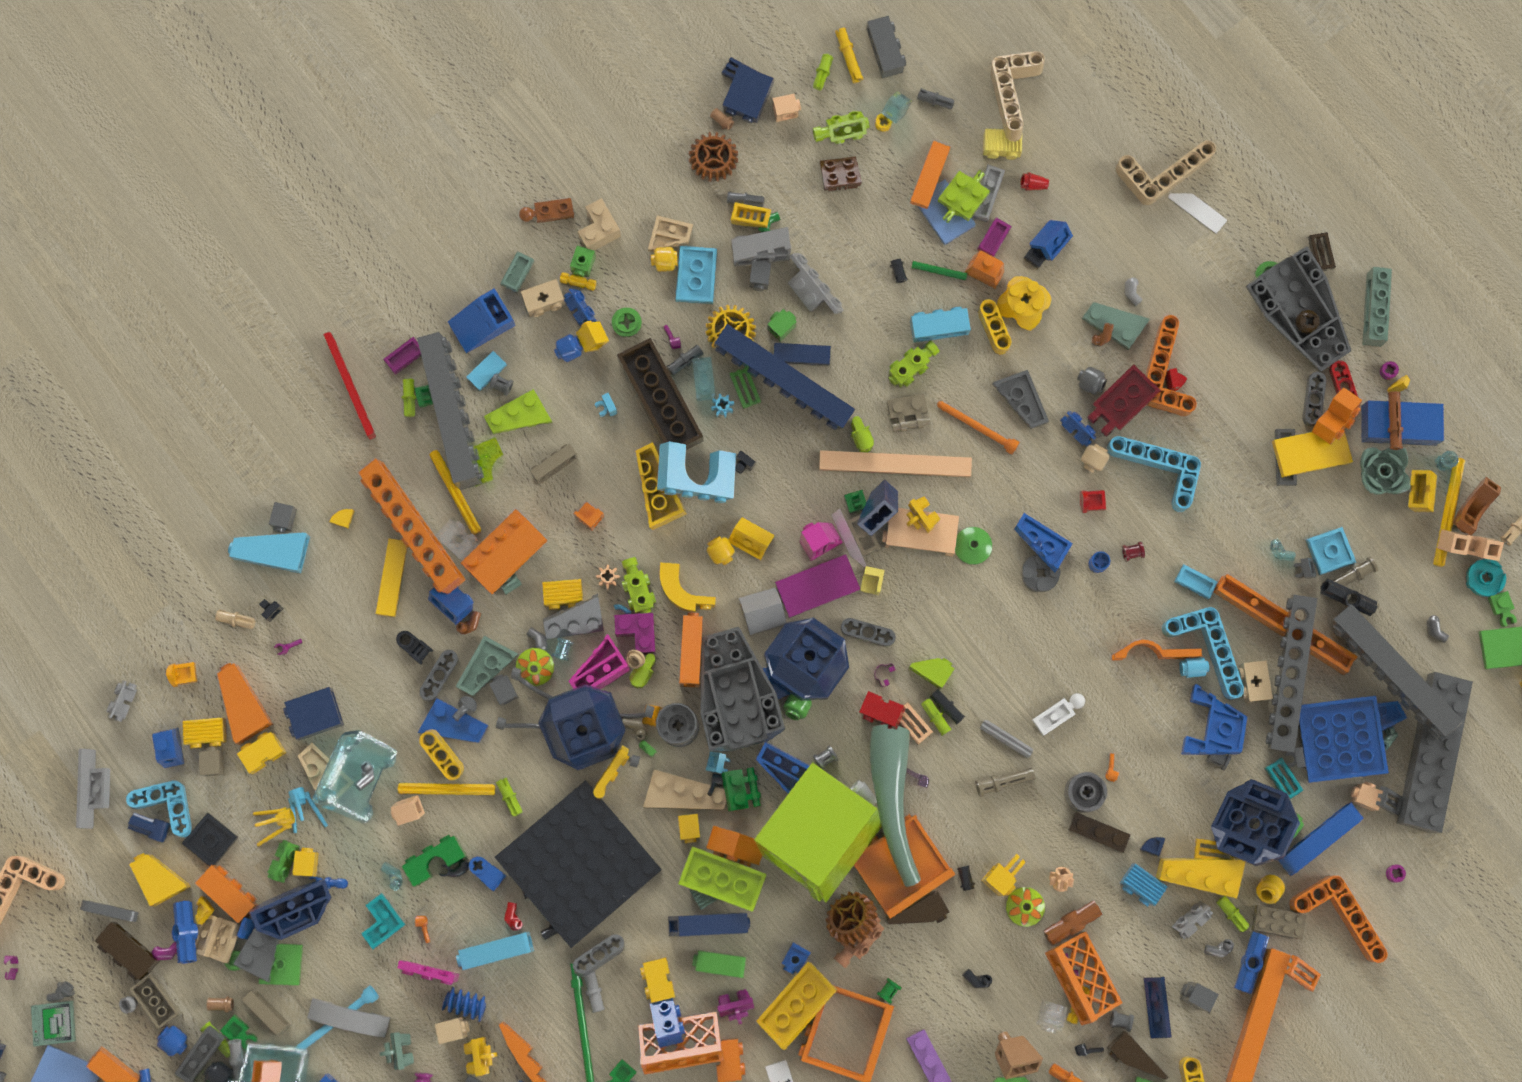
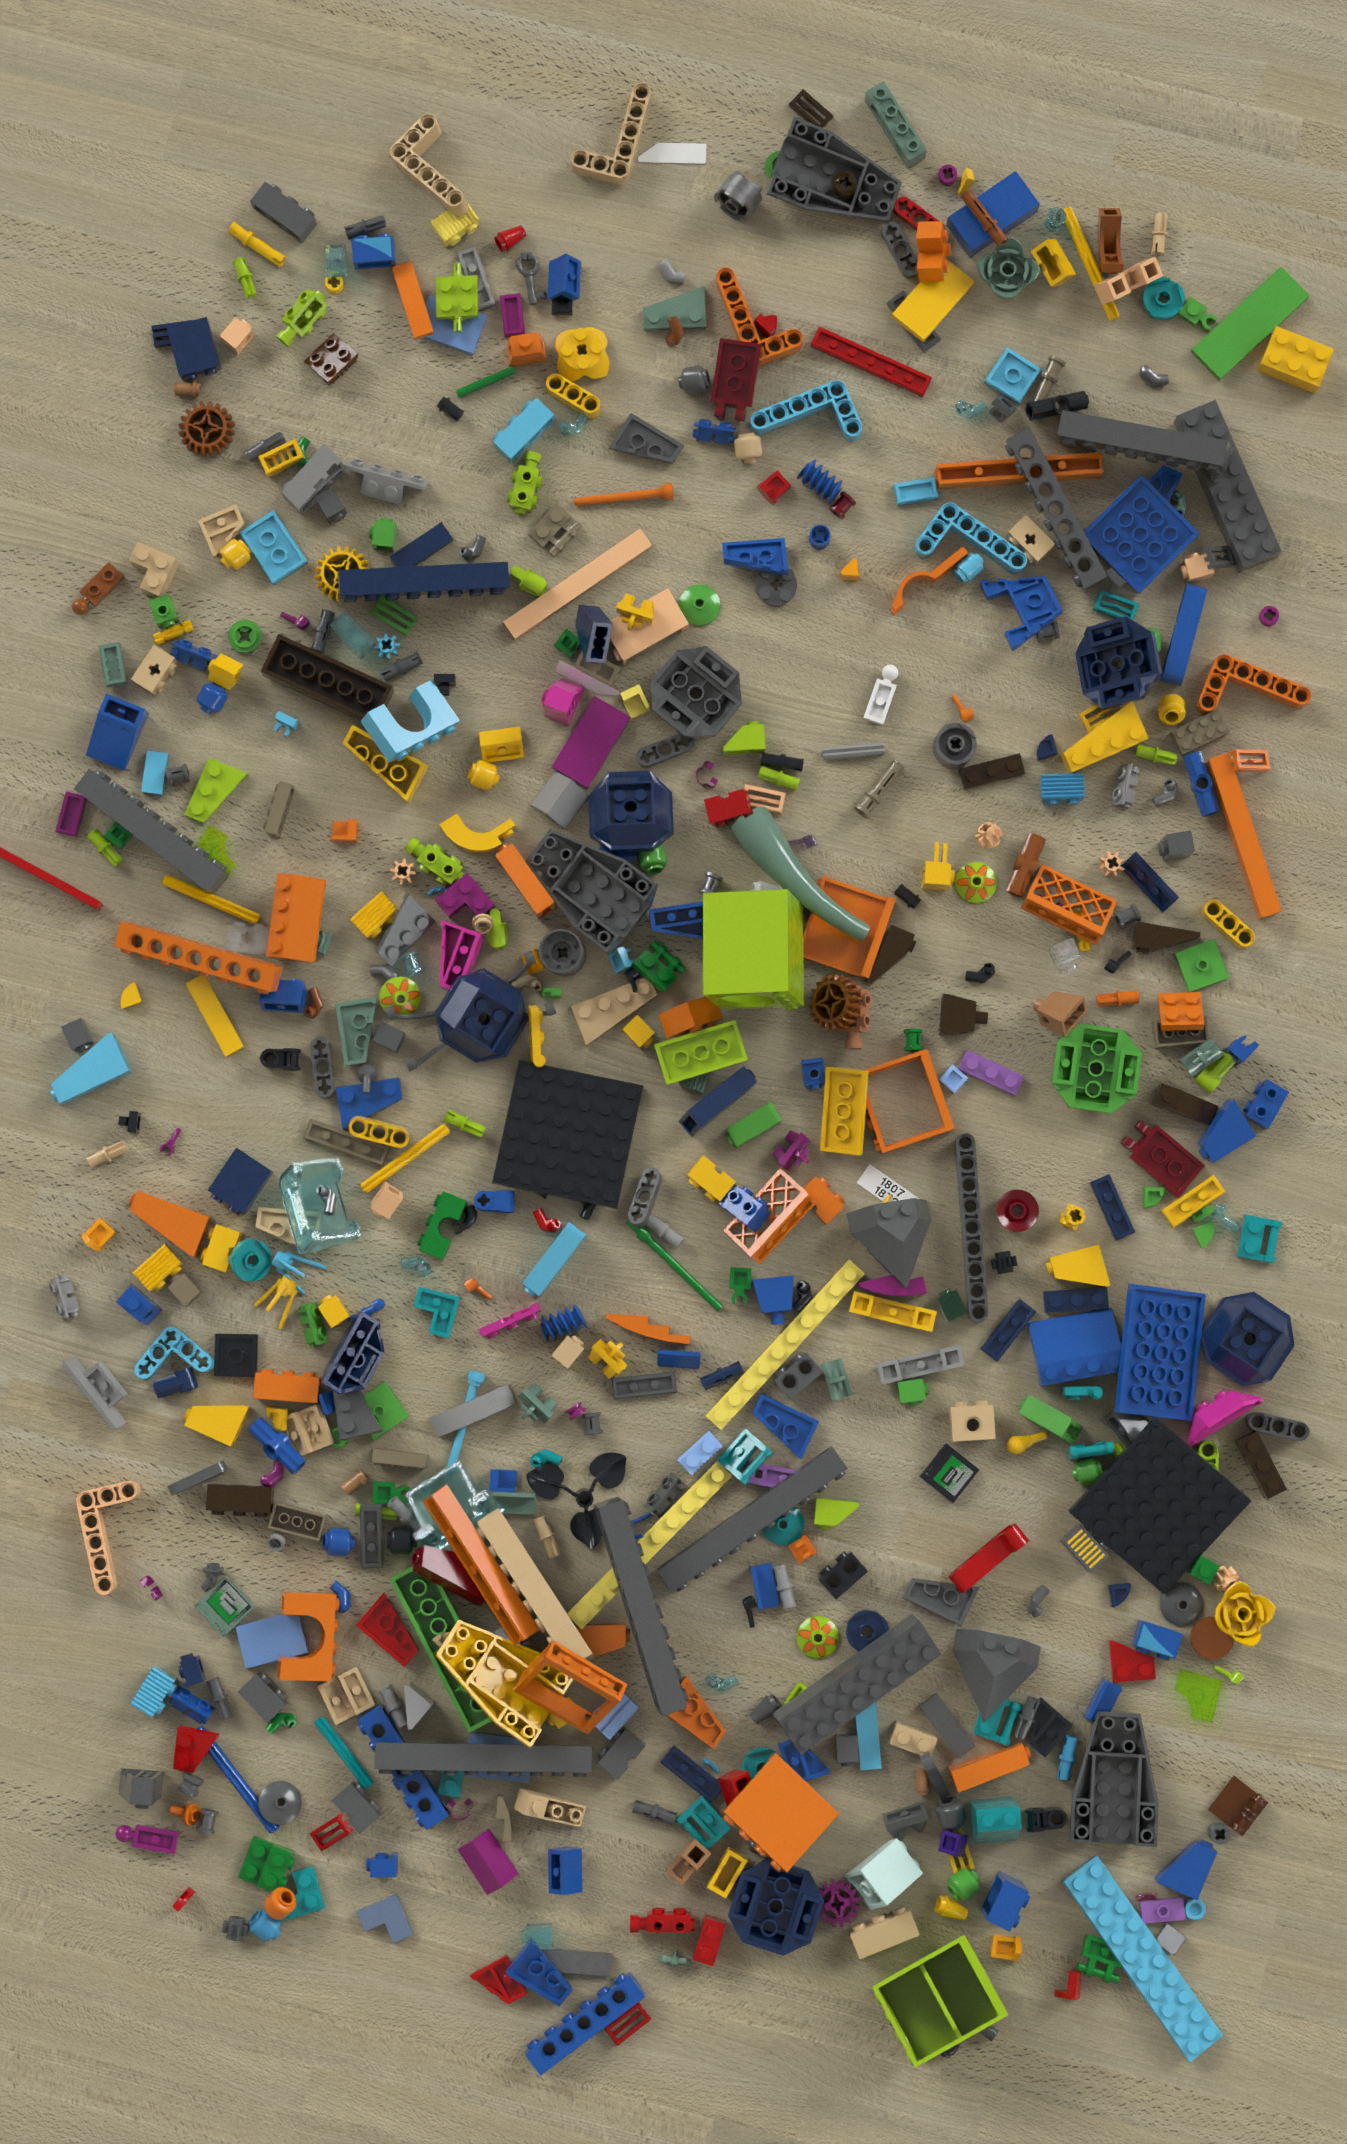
camera: 30 degrees left, 5 degrees up
none -> teal plate [228,1238,272,1281]
none -> dark tan tile [303,1119,390,1167]
none -> blue brick [351,234,396,270]
none -> dark grey pin [380,652,423,682]
none -> dark grey arm [459,535,486,561]
none -> dark grey piece [516,252,547,306]
none -> clear light blue arm [559,412,589,436]
none -> dark grey piece [650,646,742,738]
none -> flat silver brick [714,171,762,221]
none -> blue piece [797,460,842,504]
none -> red tile [810,326,932,397]
none -> light orange slope [840,558,859,581]
none -> light blue tile [938,1064,968,1094]
none -> dark brown torso [939,993,988,1036]
none -> light nougat gear [1098,851,1125,878]

